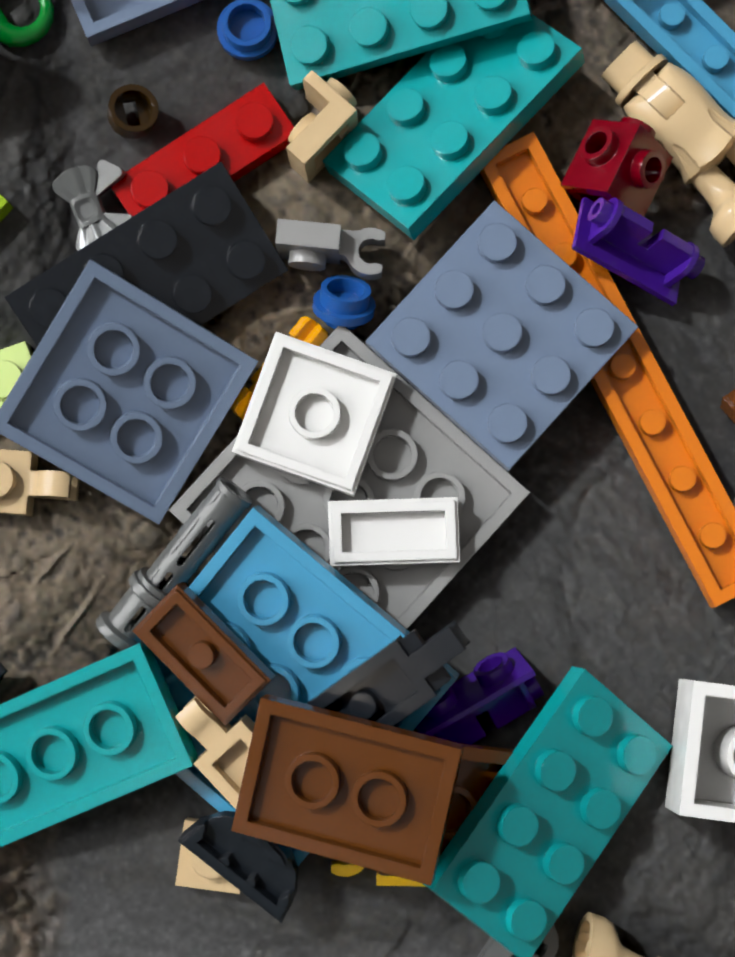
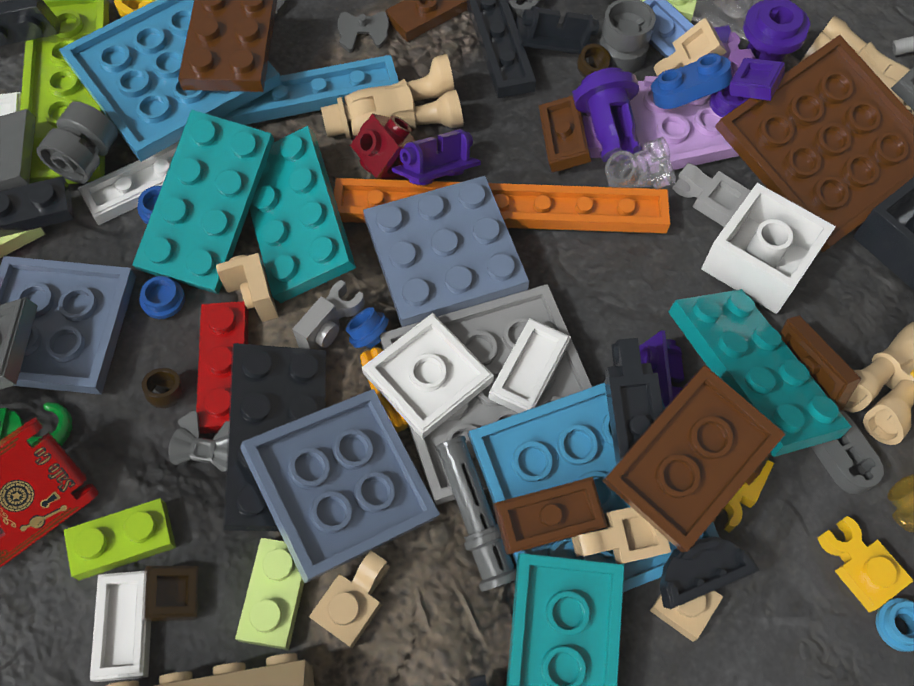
camera: 65 degrees left, 20 degrees down
none -> reddish brown plate [780,315,861,411]

